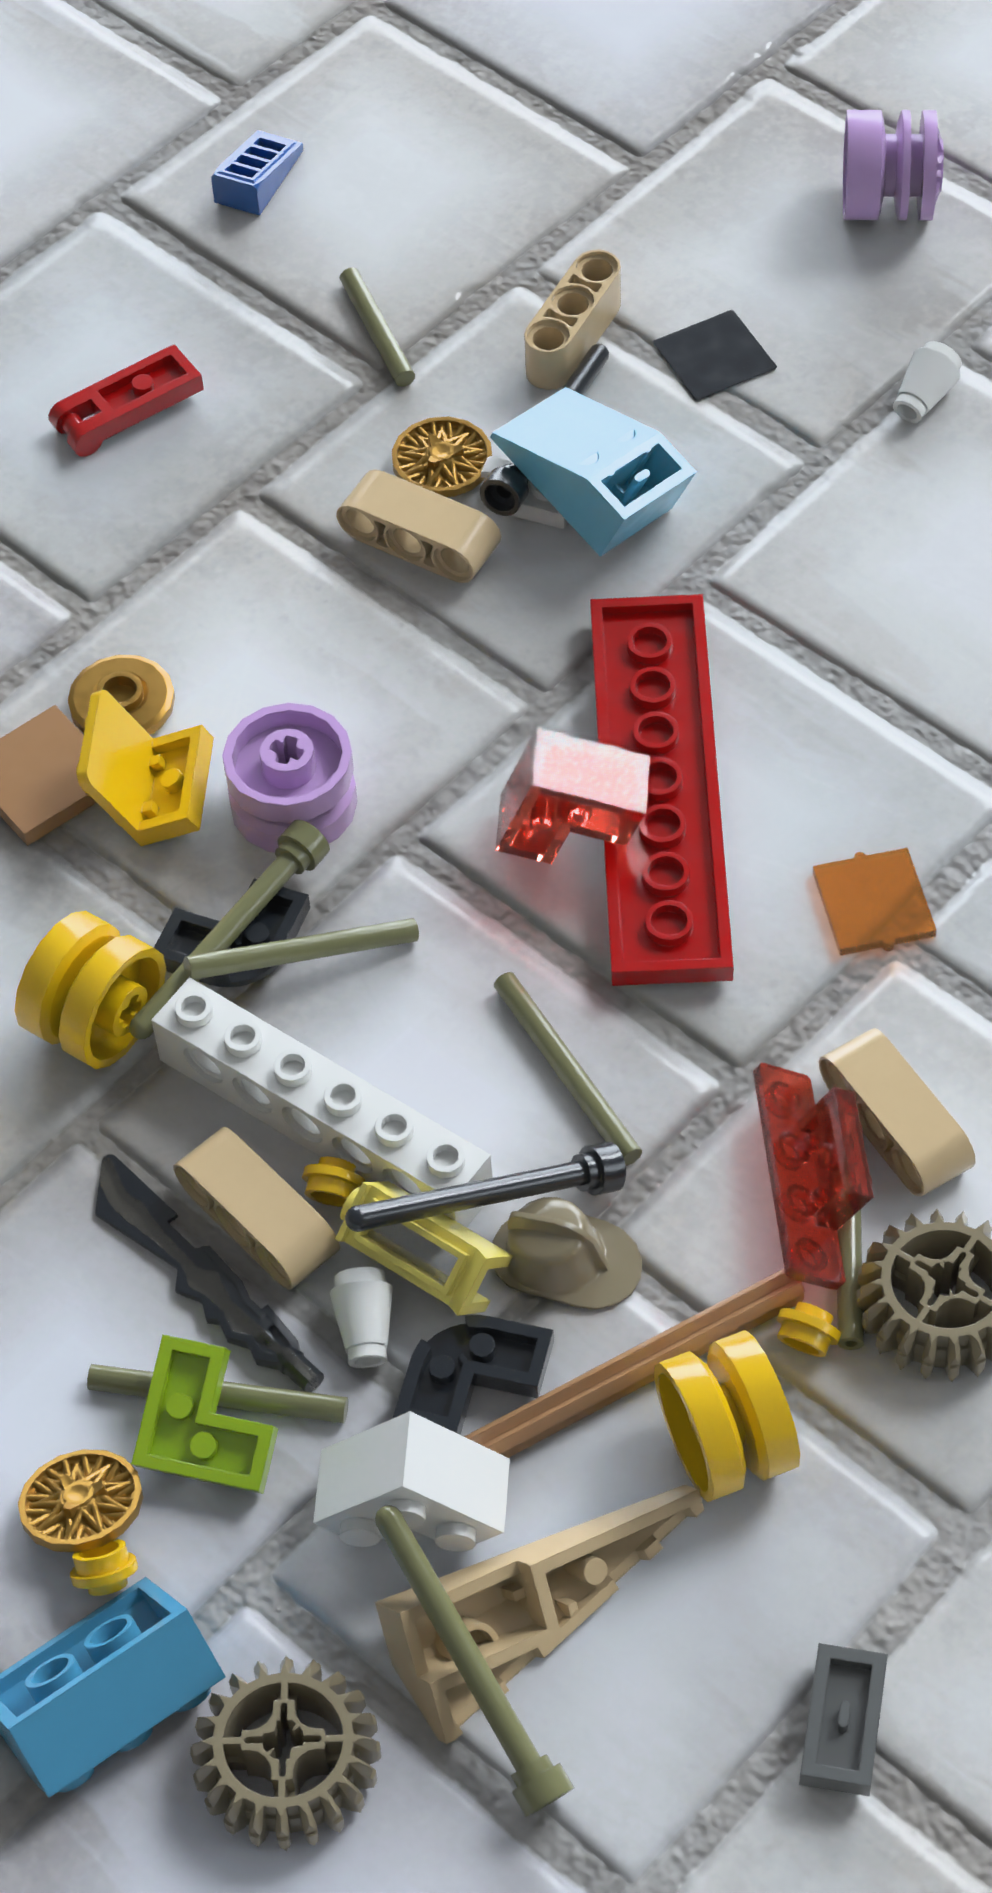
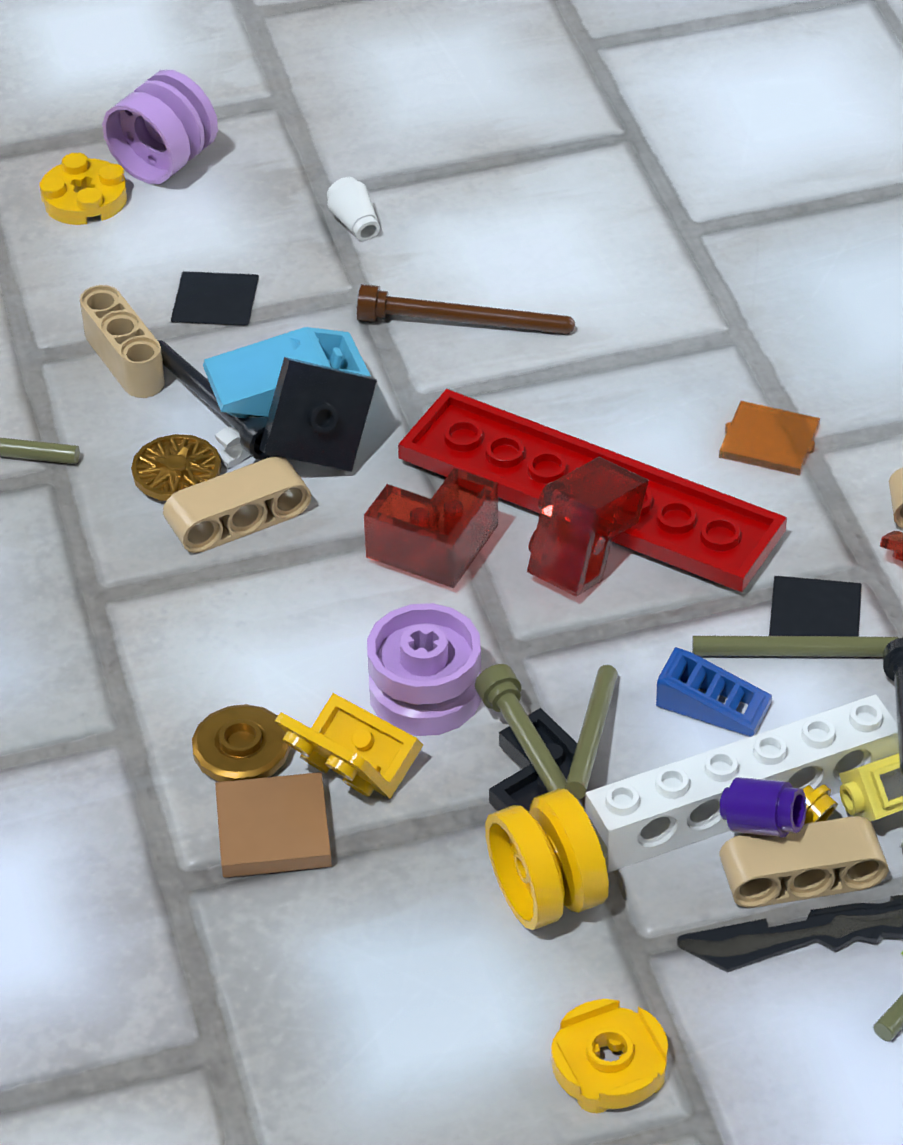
camera: 60 degrees left, 10 degrees down
none -> yellow plate [39,152,127,225]
none -> black plate [259,357,377,472]
none -> reddish brown piece [357,284,575,334]
none -> clear red brick [364,468,498,588]
none -> blue slope [656,647,772,737]
none -> dark purple brick [720,777,807,837]
none -> black sticker [769,576,862,636]

